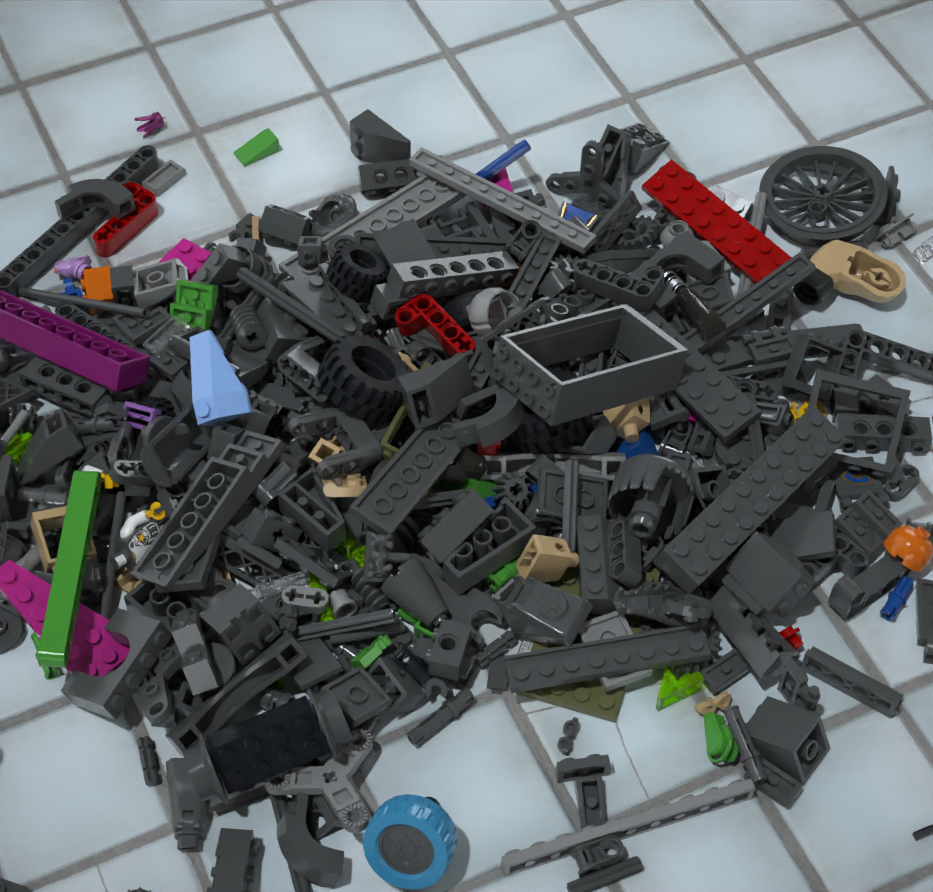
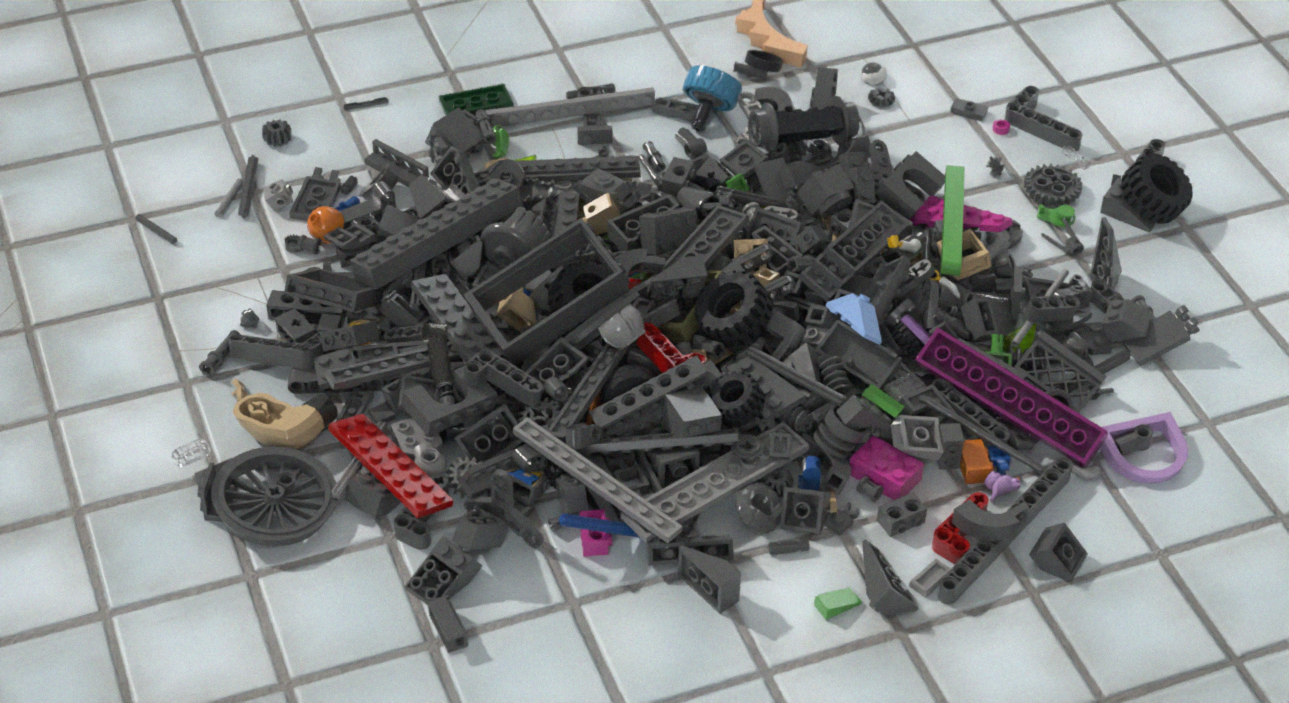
camera: 175 degrees left, 10 degrees down
flat silver piece [134,112,166,138] -> none
none -> tan piece [231,378,248,402]
none -> dark grey plate [314,347,369,390]
none -> dark grey piece [340,176,358,195]
none -> dark grey piece [360,163,398,195]
none -> dark grey window [428,595,468,653]
none -> dark green tile [438,84,514,116]
none -> dark grey bar [638,154,661,188]
none -> dark grey pin [642,141,666,172]
none -> dark grey hinge [651,98,698,120]
none -> dark grey piece [675,127,707,158]
none -> dark grey axle [768,538,810,555]
none -> blue leg [798,456,821,491]
none -> dark grey wedge [862,539,919,616]
none -> dark grey brick [877,492,927,537]
none -> bright green bracket [986,334,1012,366]
none -> dark grey slope [1029,522,1088,582]

